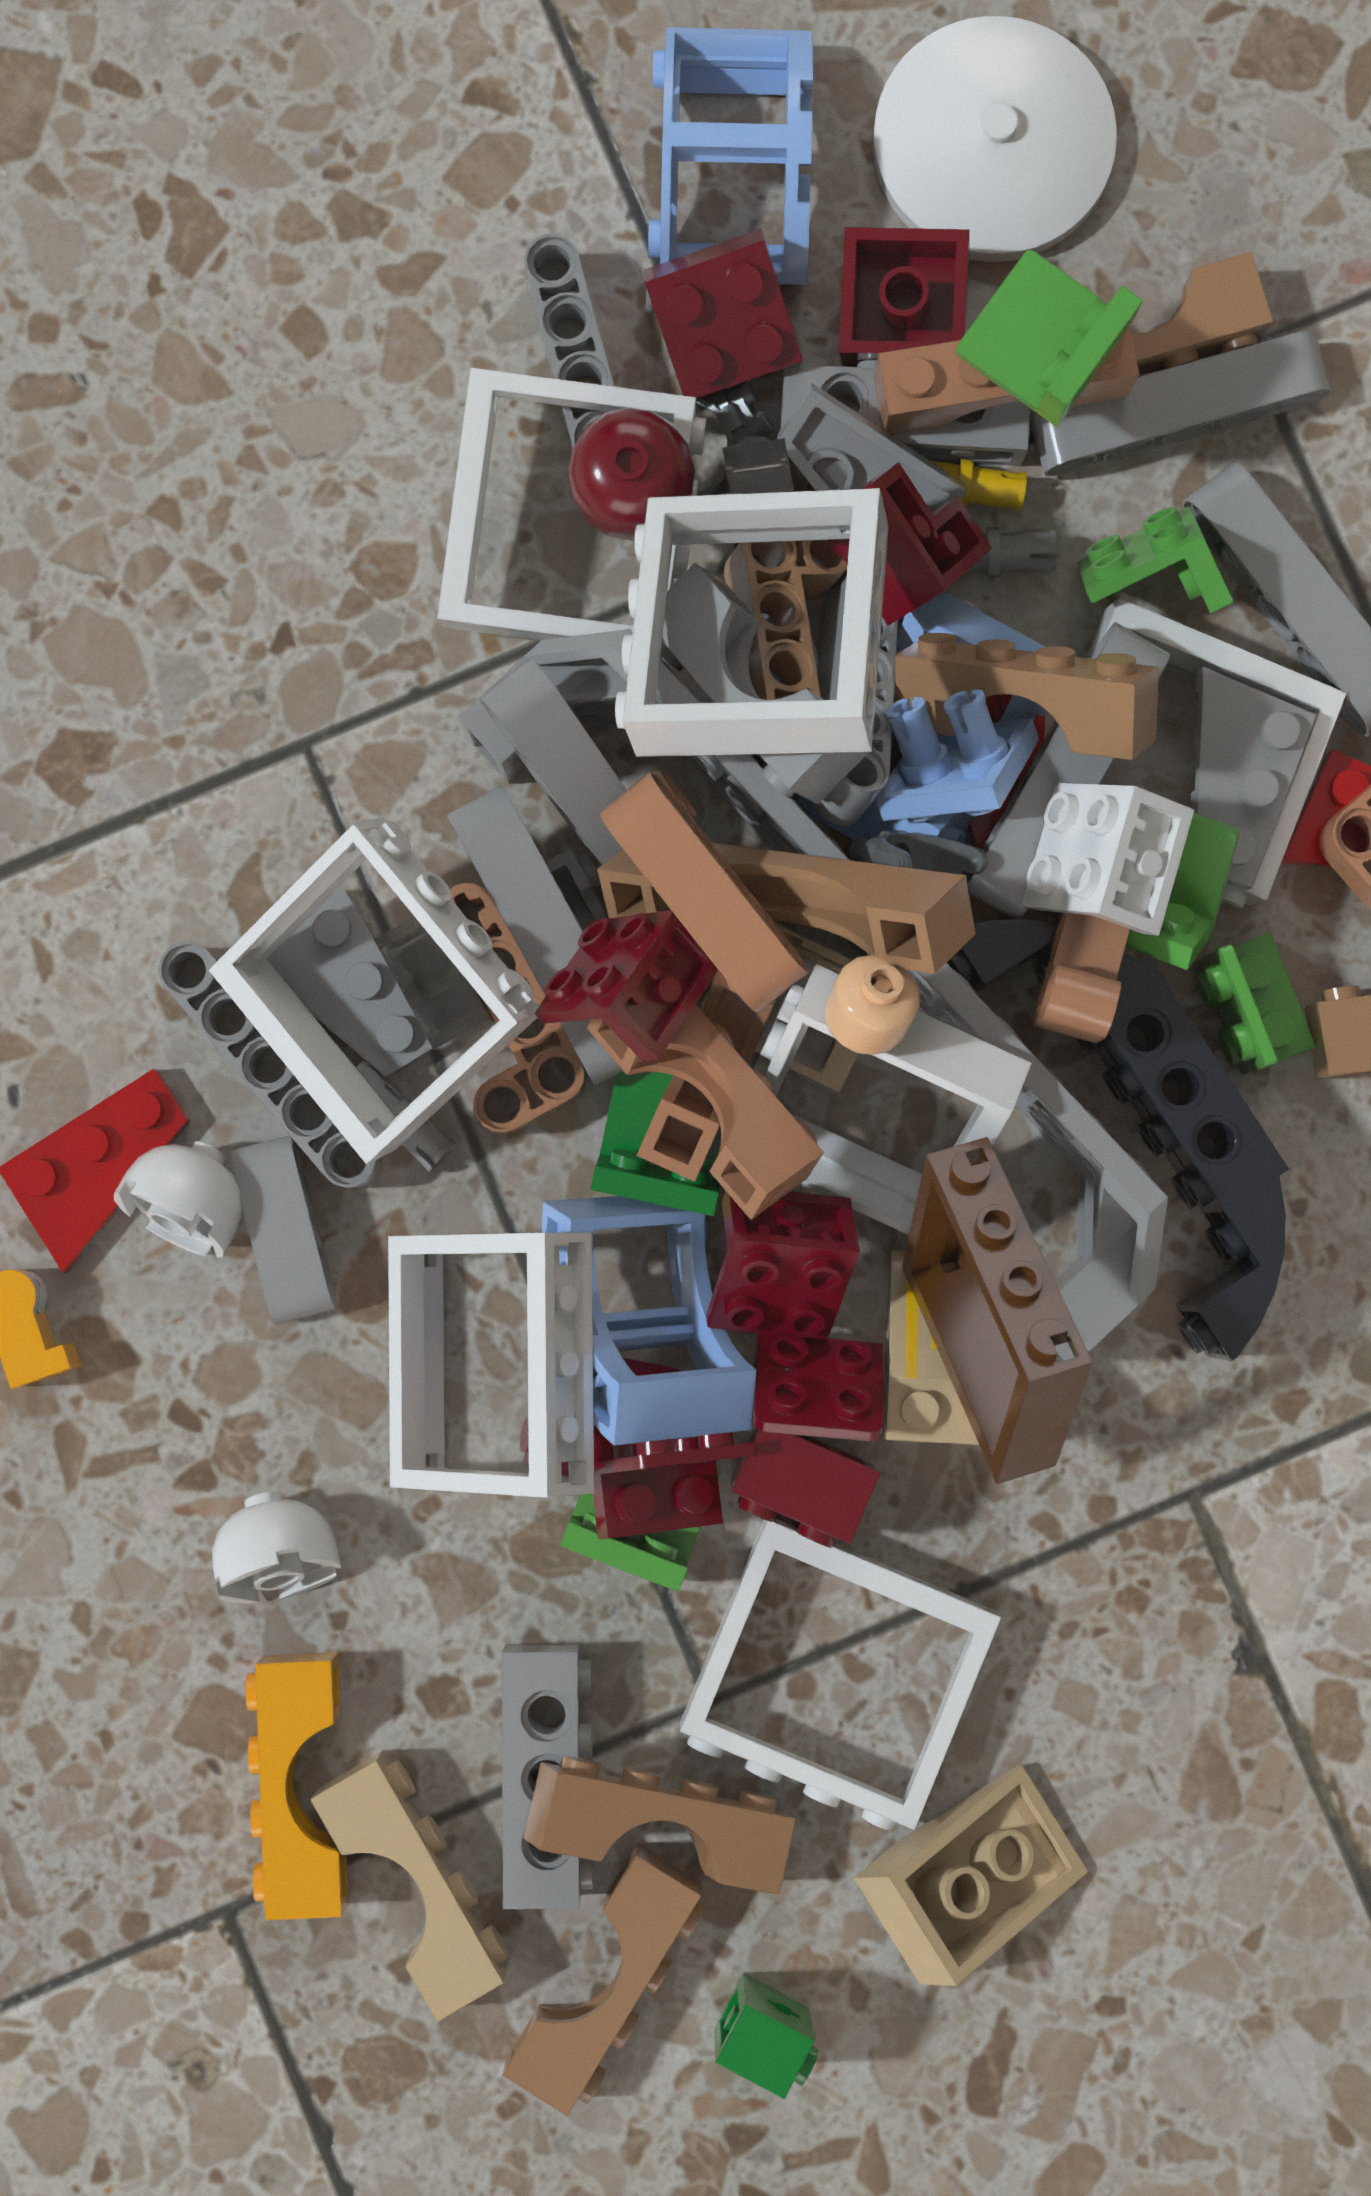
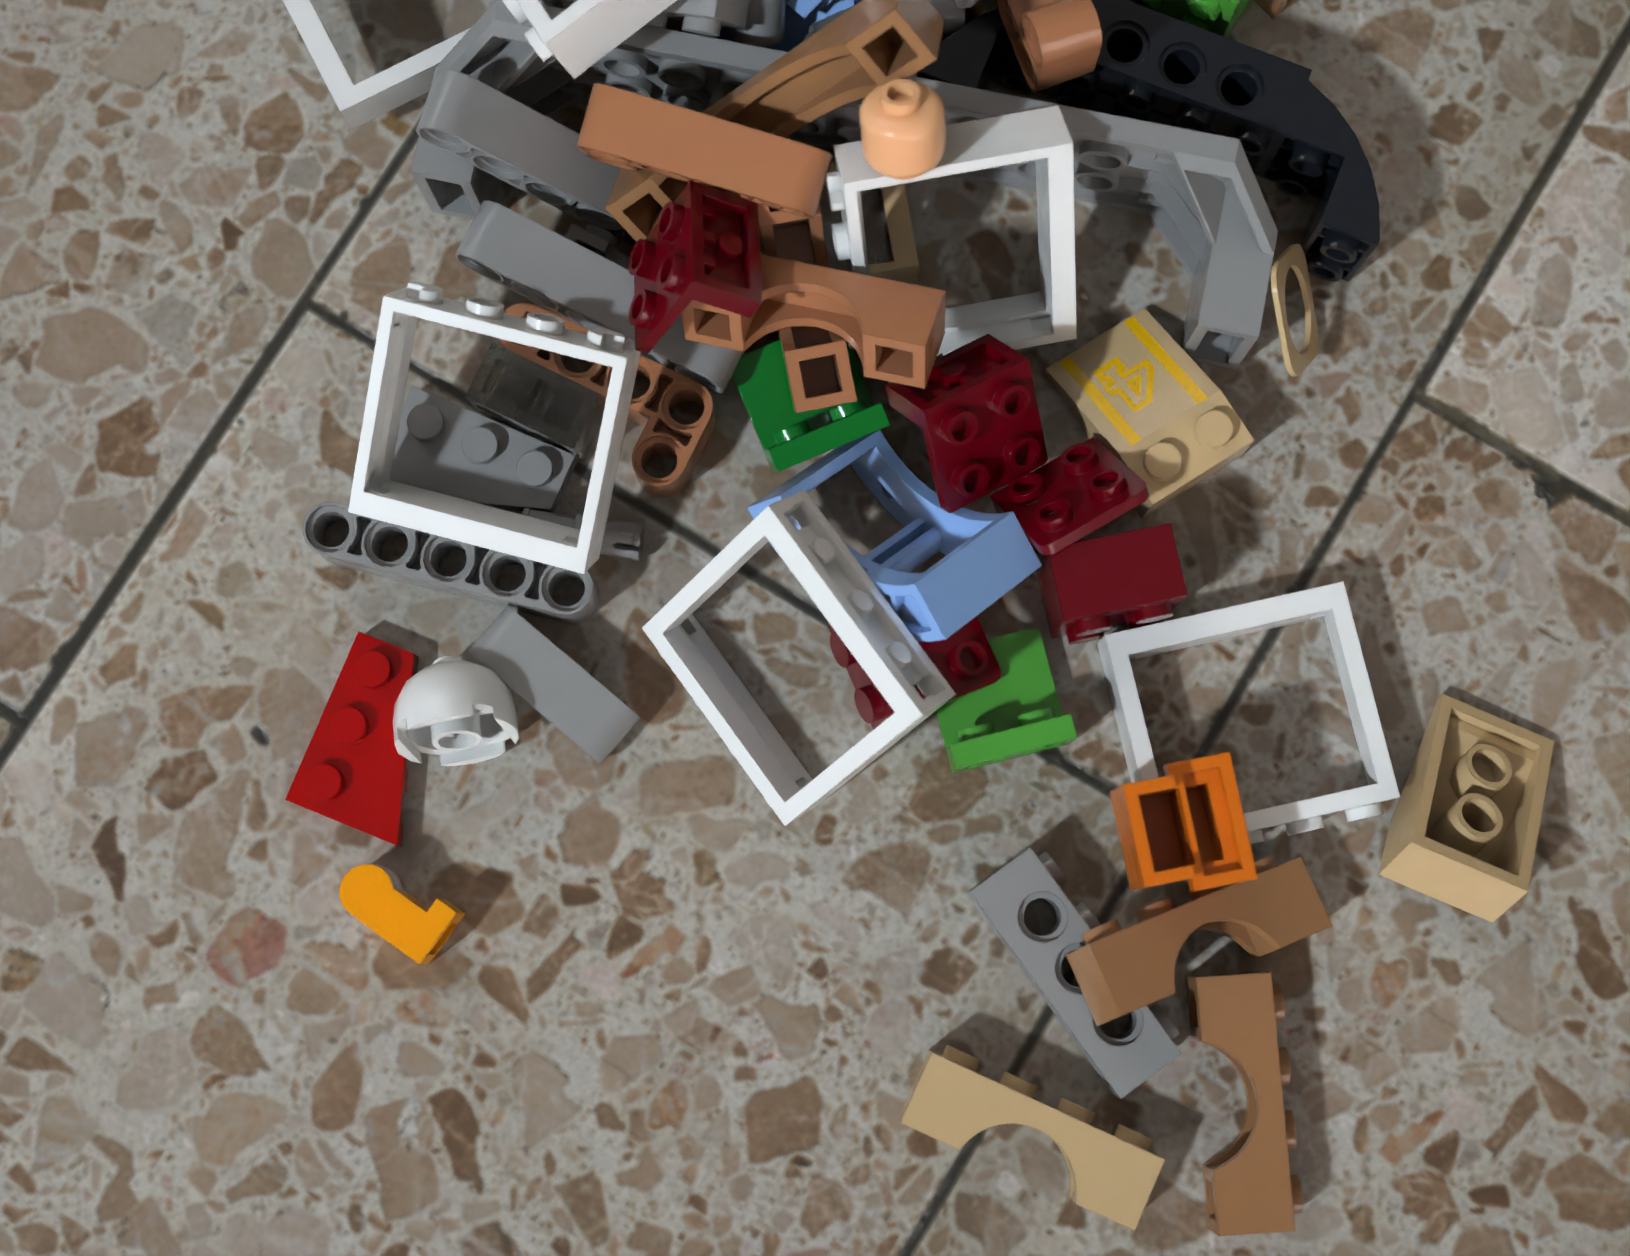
camera: 35 degrees left, 5 degrees down
white cylinder [212,1492,341,1604] -> none
light orange arch [245,1652,349,1921] -> none
dark red bracket [593,1432,757,1539] -> none
green brick [714,1973,819,2100] -> none
reddish brown window [902,1137,1093,1484] -> none
none -> orange plate [1109,752,1258,892]
none -> tan piece [1271,244,1319,377]

